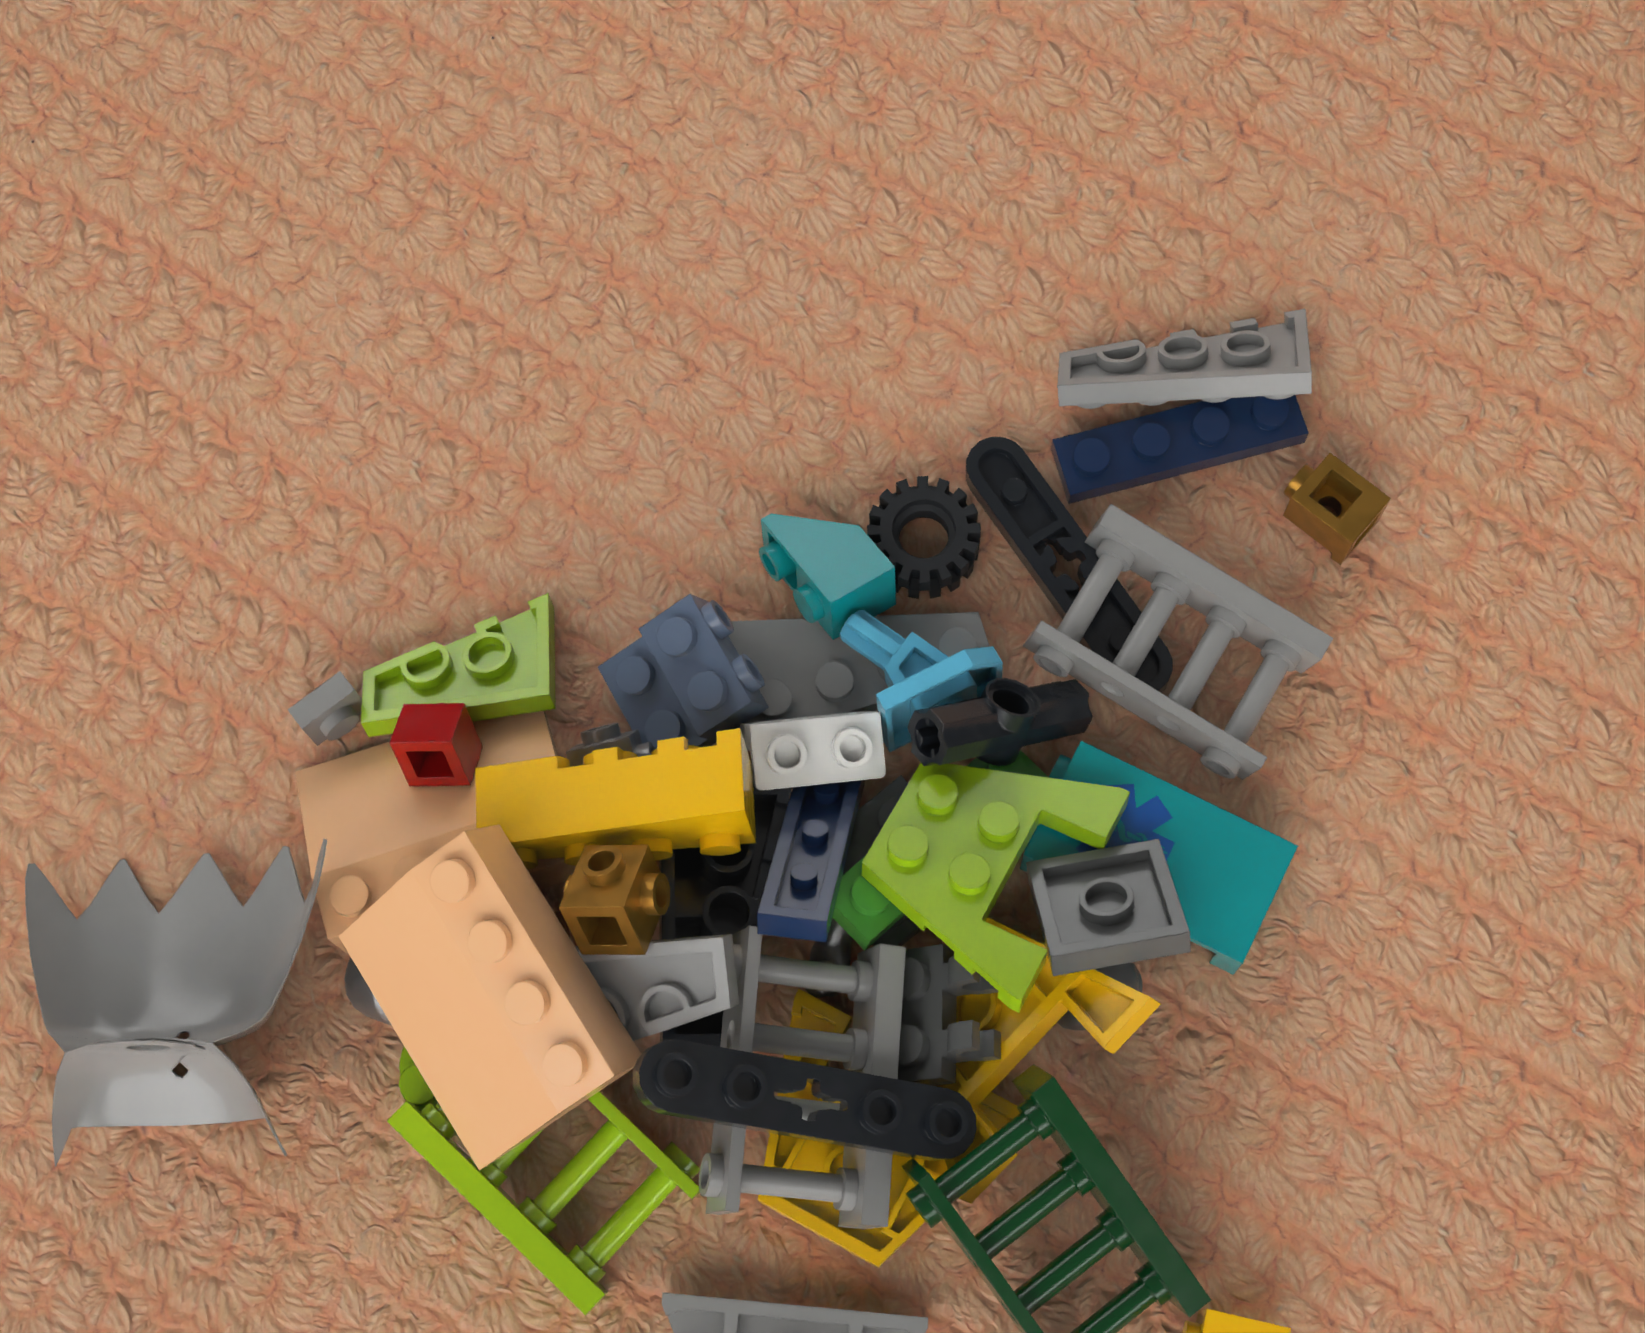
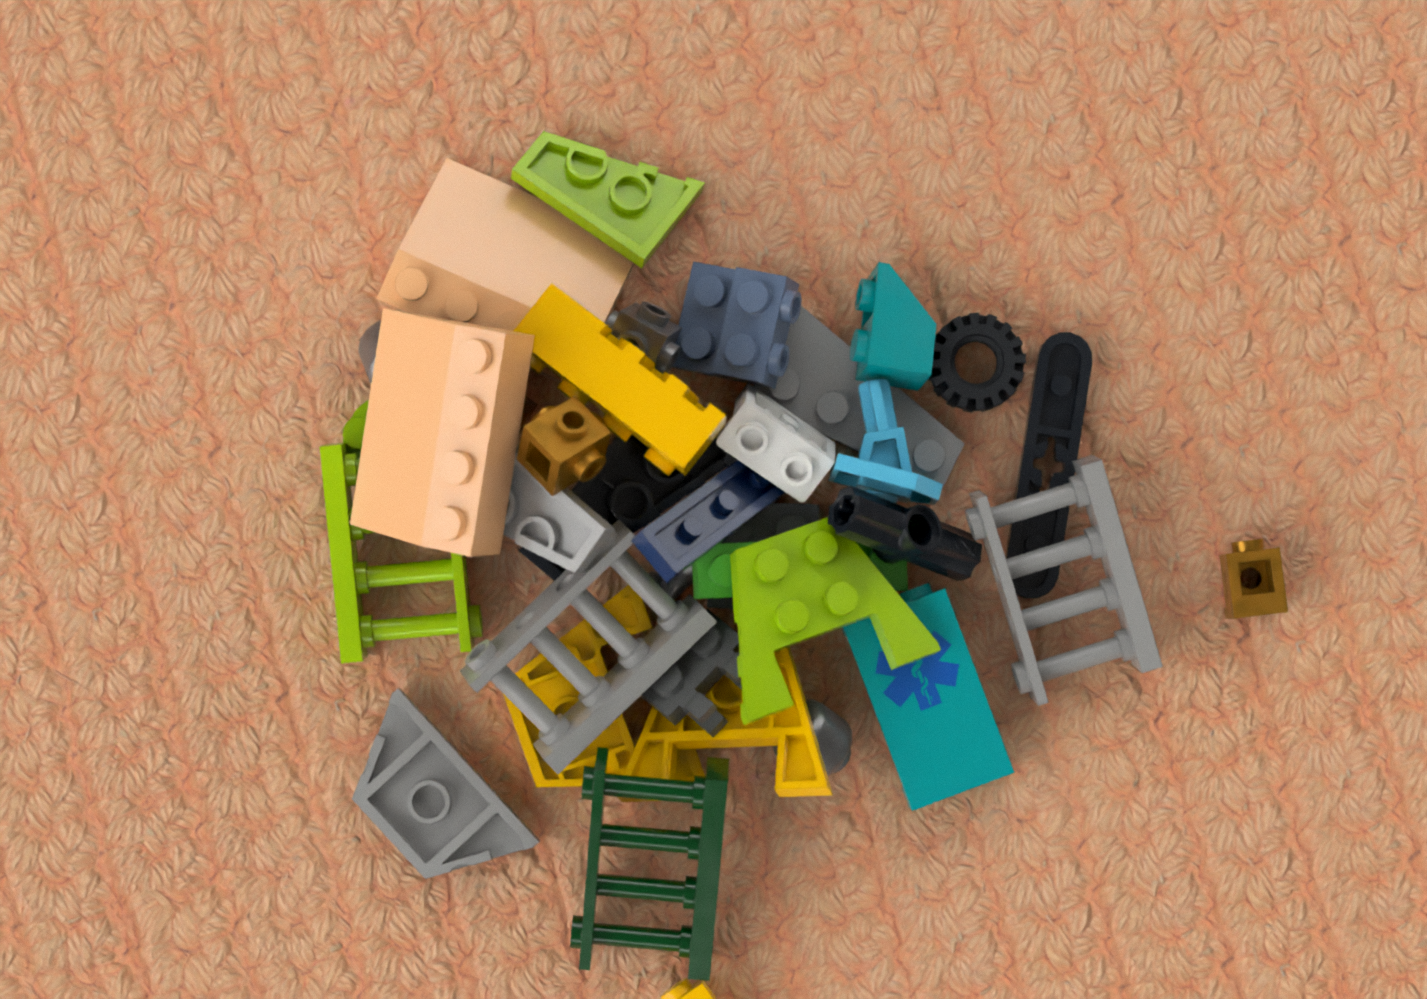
camera: 30 degrees right, 15 degrees up
light grey piece [25,839,327,1167] -> none
light grey plate [288,671,362,746] -> none
red plate [389,703,483,786] -> none
black piece [633,1040,977,1161] -> none
dark grey plate [1026,839,1191,976] -> none
dark blue plate [1051,395,1309,504] -> none
light grey wing [1057,309,1312,409] -> none

